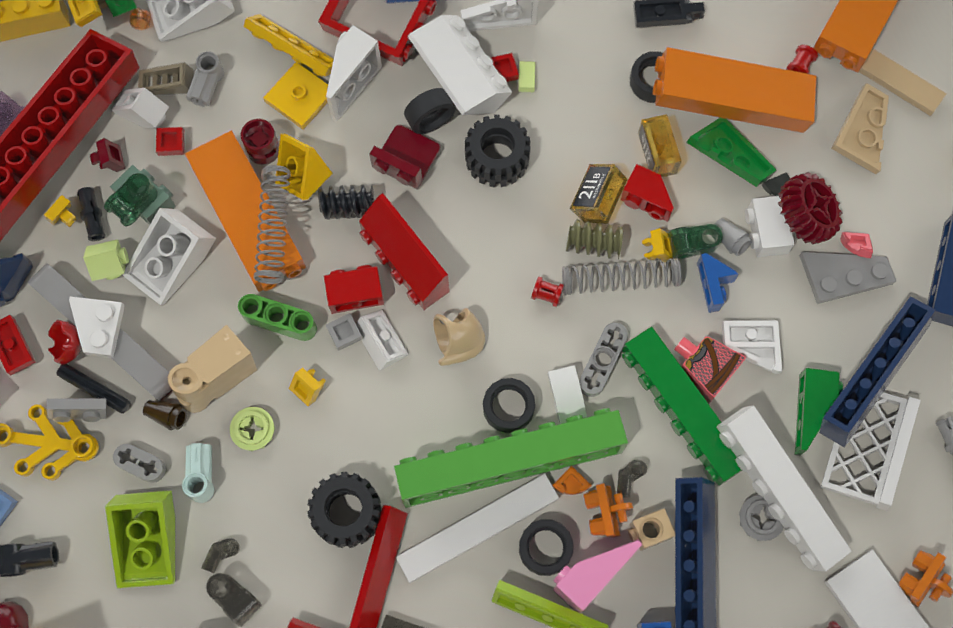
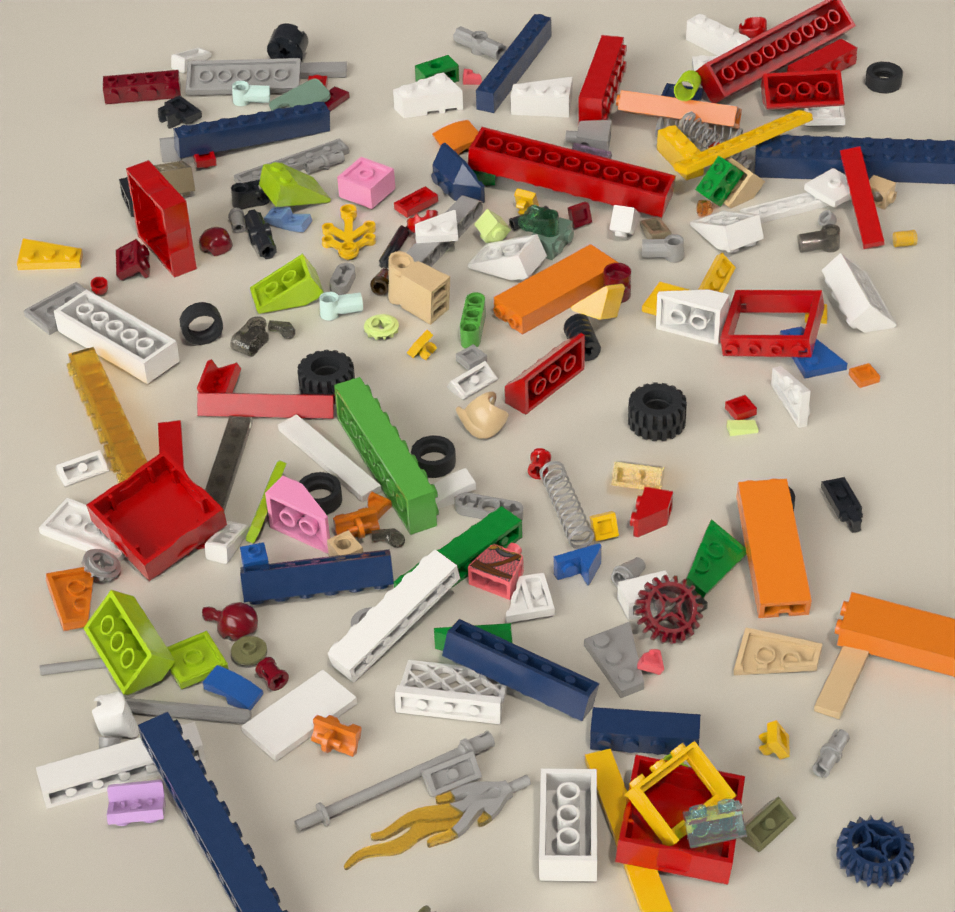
camera: 80 degrees right, 30 degrees down
light grey plate [46,399,106,422] -> none
red plate [156,127,185,156] -> none
light grey piece [254,165,291,284] -> none
red brick [323,265,384,314] -> none
dark red bracket [369,125,440,189] -> none
black tyre [404,88,456,134] -> none
white slope [408,15,512,115] -> none
olive piece [566,219,623,260] -> none
clear yellow brick [638,114,682,177] -> none
clear green piece [668,224,723,259] -> none
red bush [786,45,818,74] -> none

